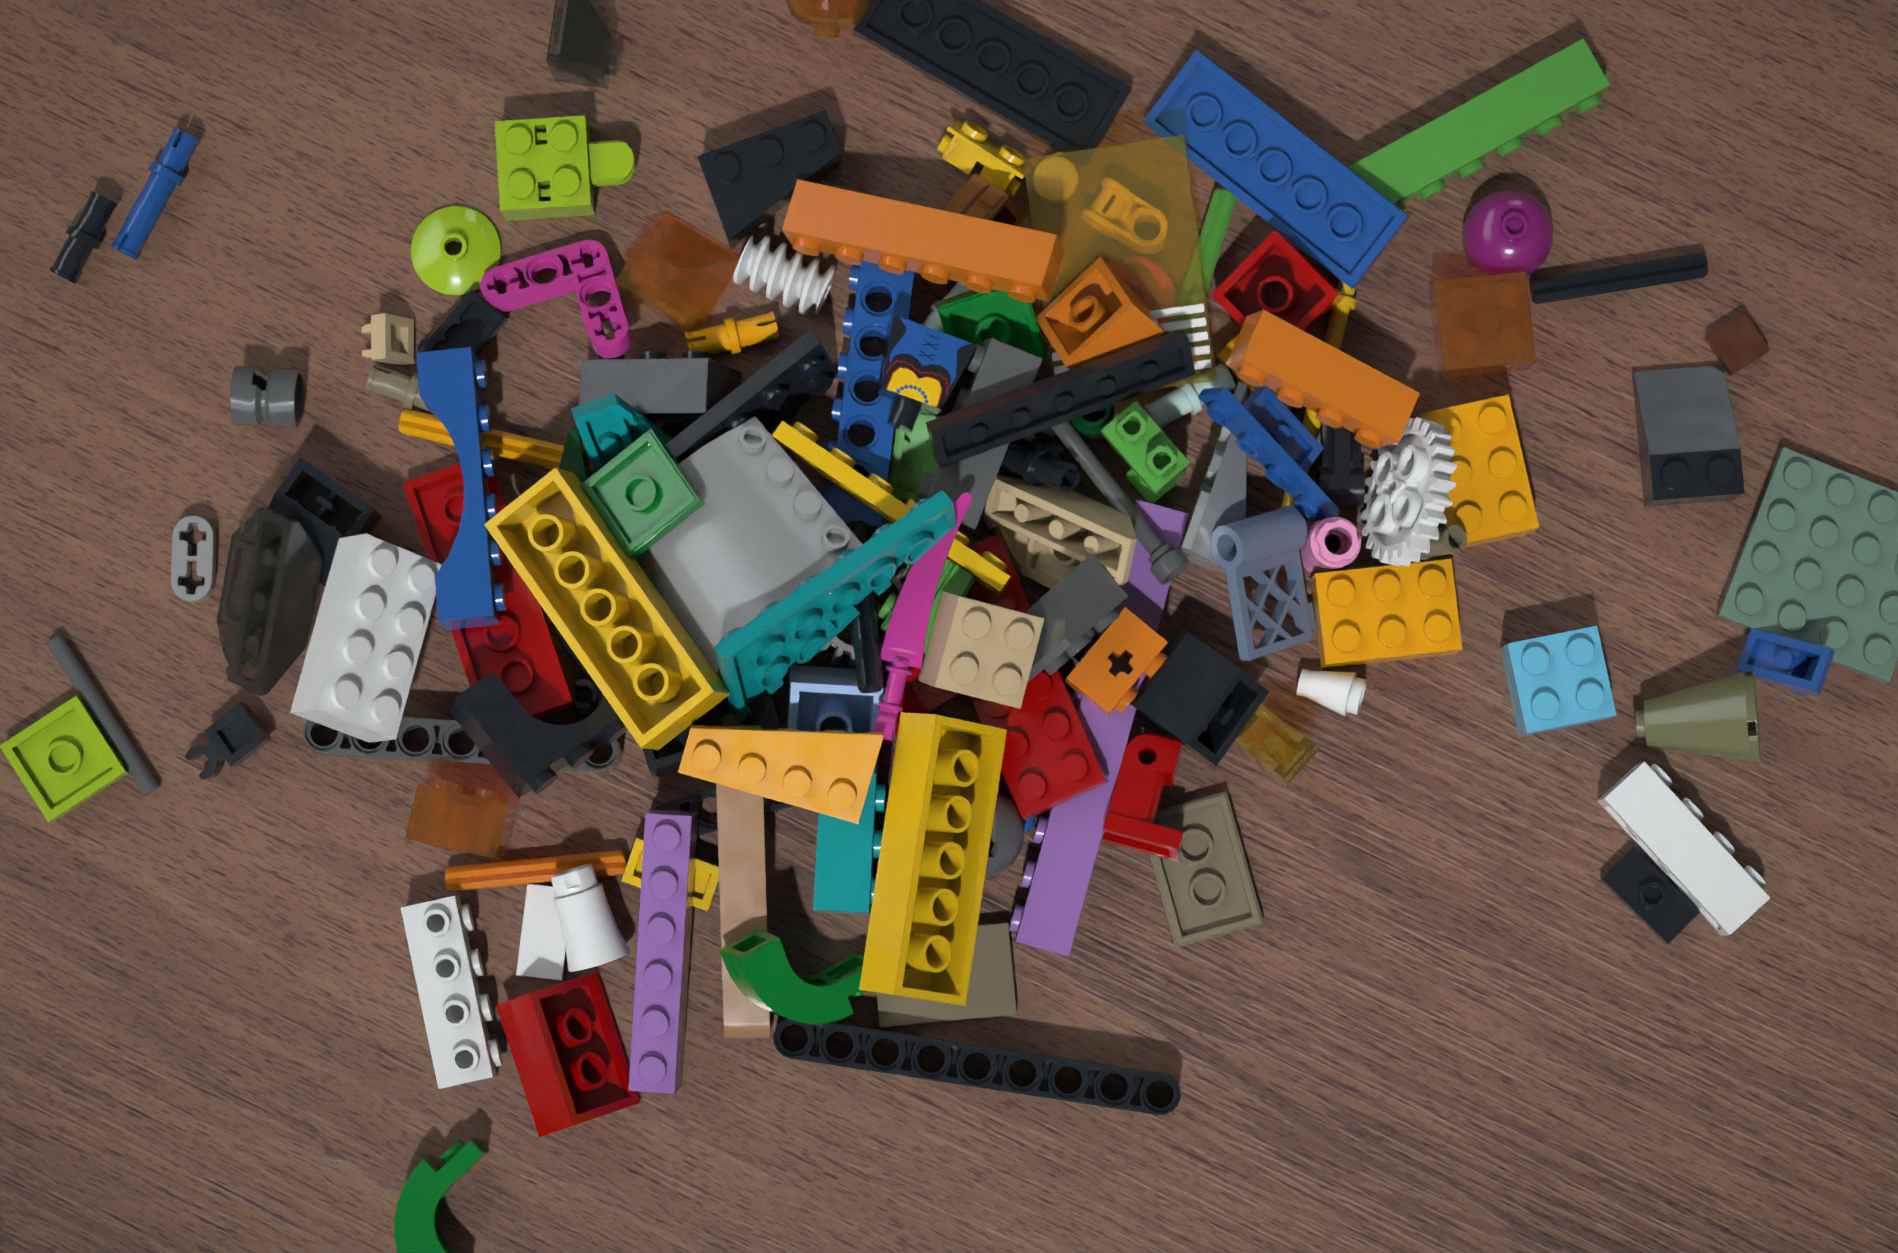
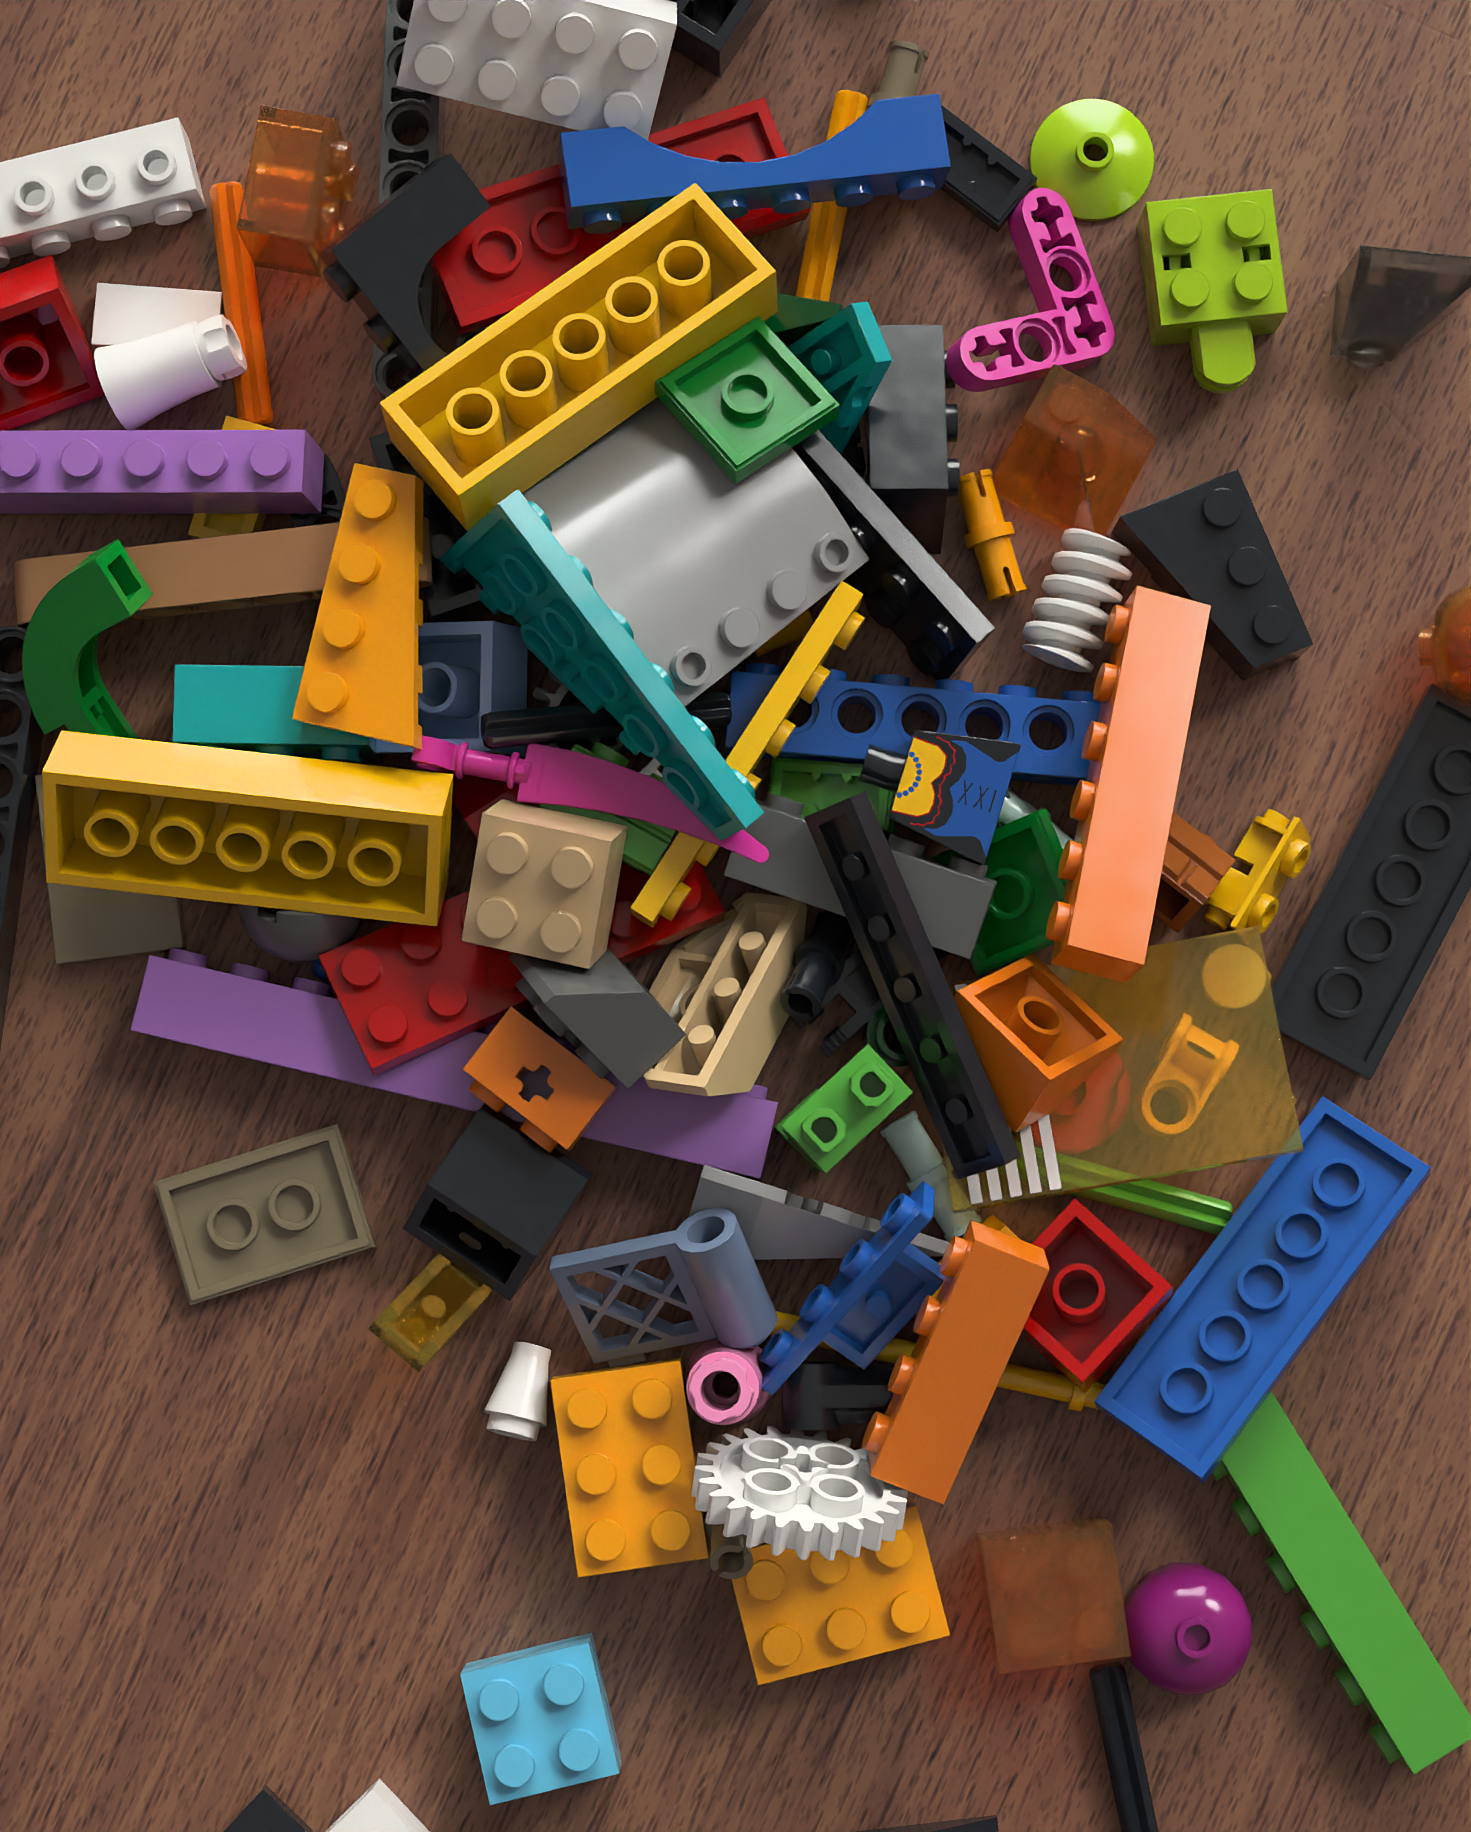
camera: 90 degrees right, 0 degrees up
tan tile [362,313,414,366] -> none
dark grey piece [1051,421,1190,585] -> none
red piece [1102,734,1183,862] -> none

